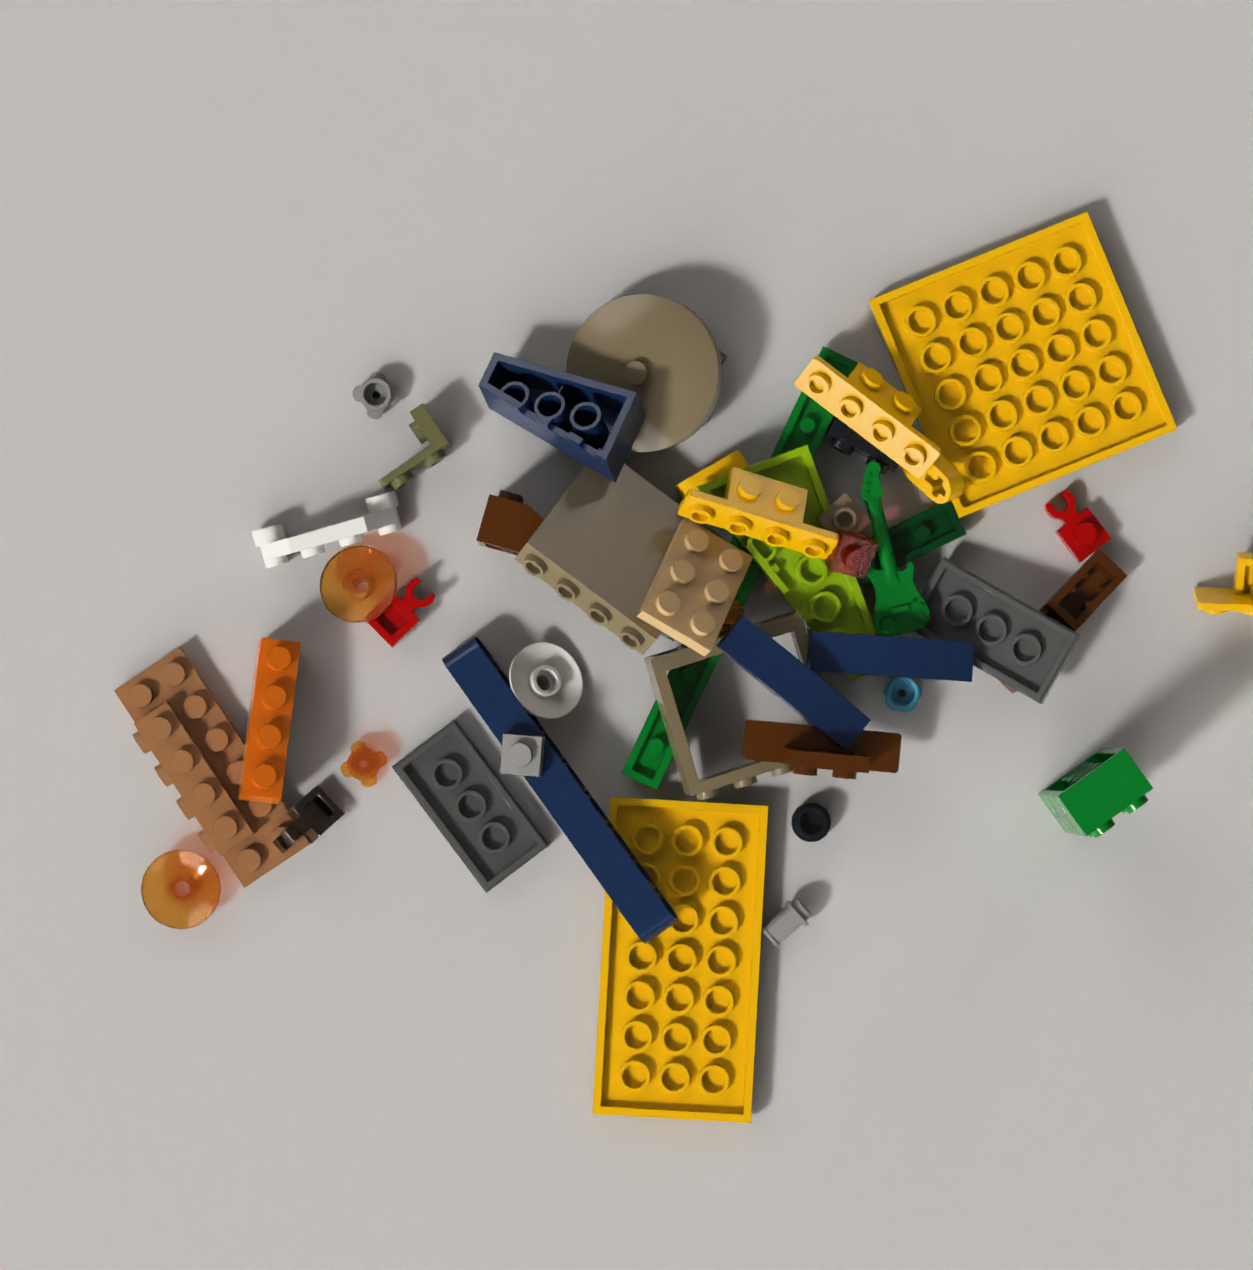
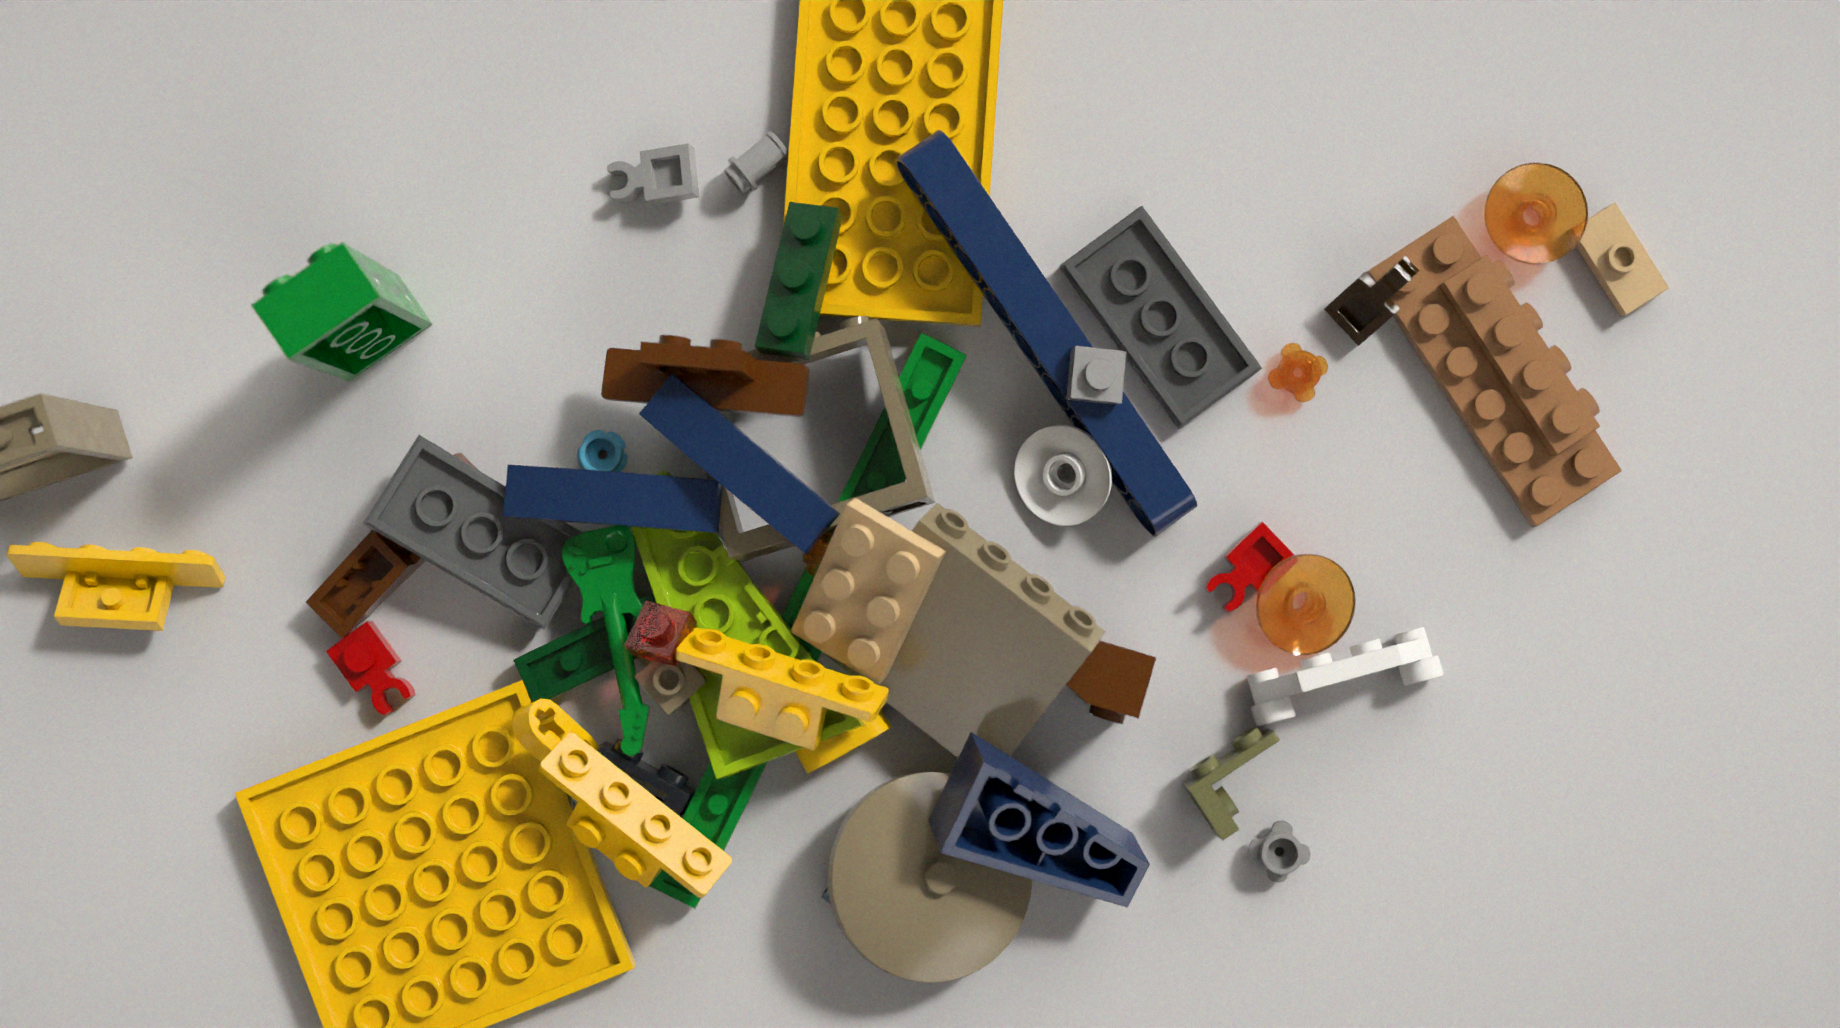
camera: 175 degrees left, 0 degrees up
orange brick [238,637,301,804] -> none
black plate [791,802,831,842] -> none
none -> light grey plate [607,143,699,205]
none -> dark green plate [754,202,843,360]
none -> tan plate [1567,202,1669,317]

